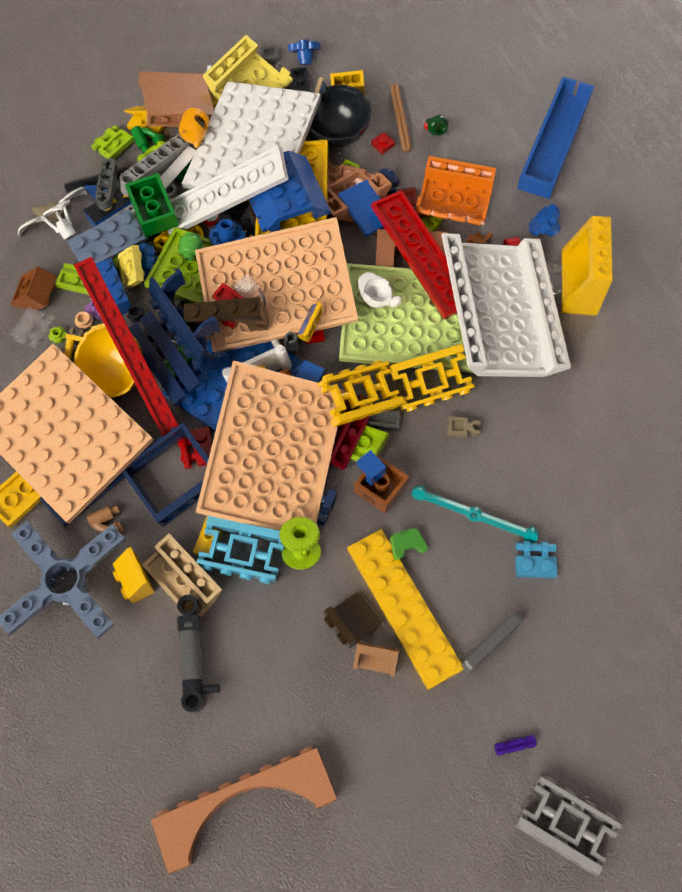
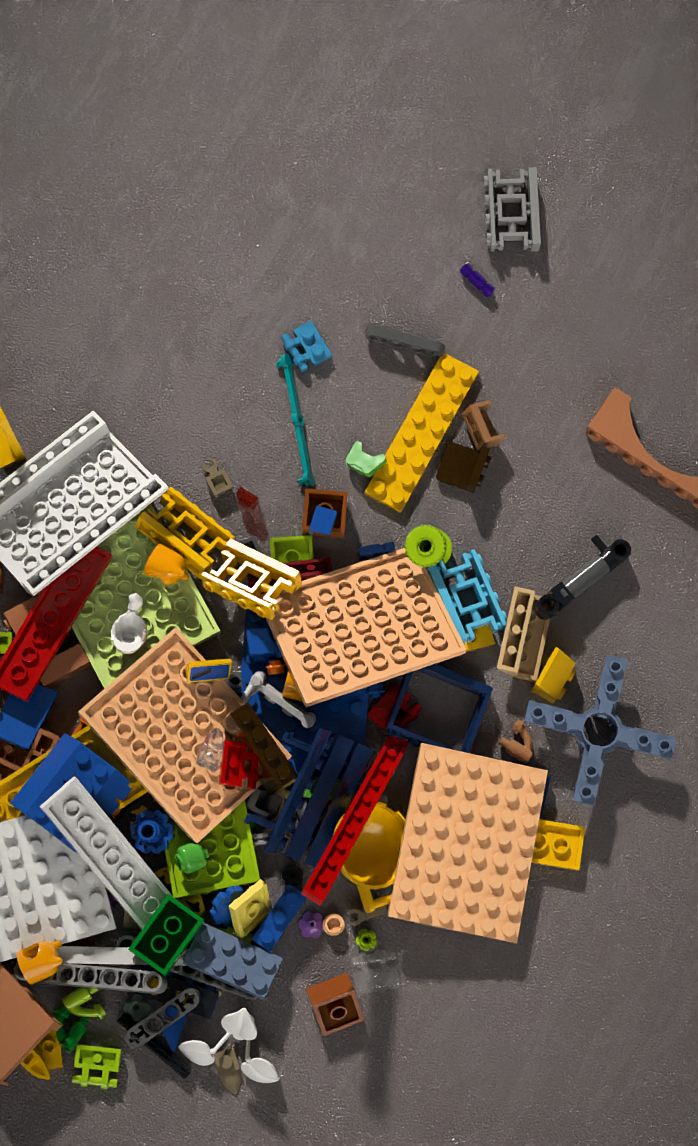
camera: 130 degrees left, 10 degrees up
lime plate [55,263,89,295] -> none
none -> light orange piece [143,544,188,585]
none -> clear red plate [236,487,259,510]

